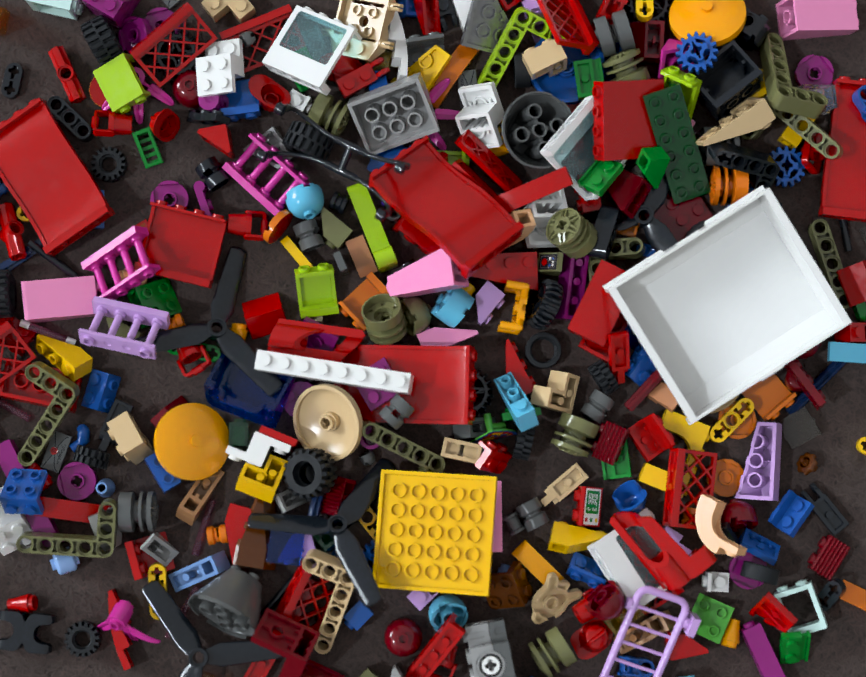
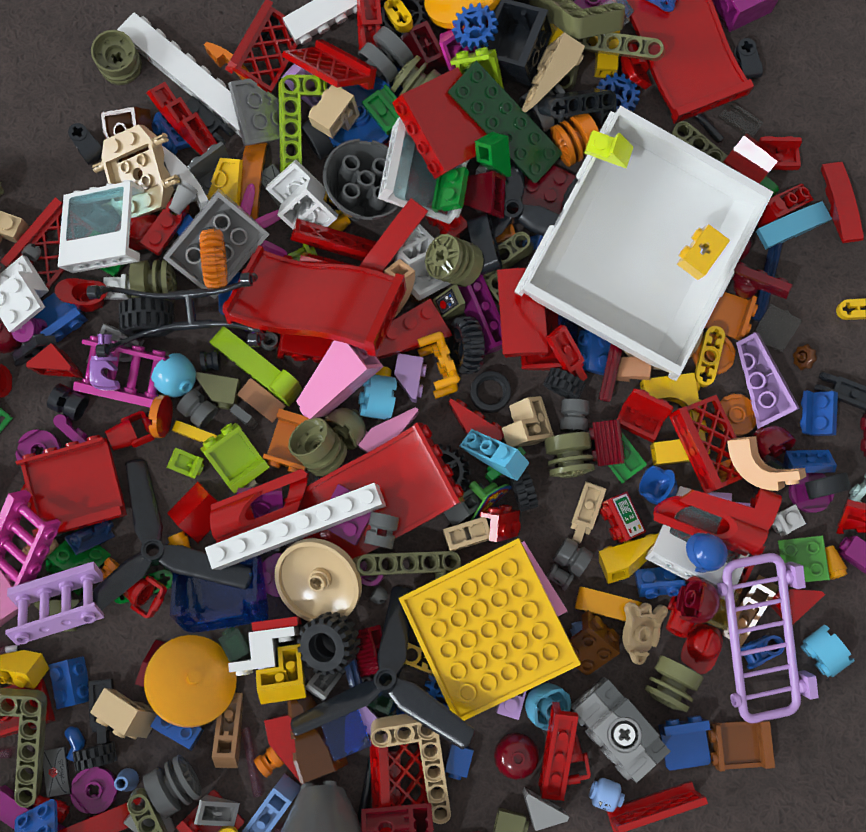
camera: 30 degrees left, 5 degrees down
none -> dark blue hinge [65,520,115,555]
none -> medium lavender piece [89,334,120,391]
none -> lime bracket [166,448,204,479]
none -> light grey cone [169,181,198,215]
none -> orange gear [199,229,228,289]
none -> neon yellow slope [584,130,633,168]
none -> yellow brick [677,224,730,280]
none -> blue helmet [686,533,728,573]

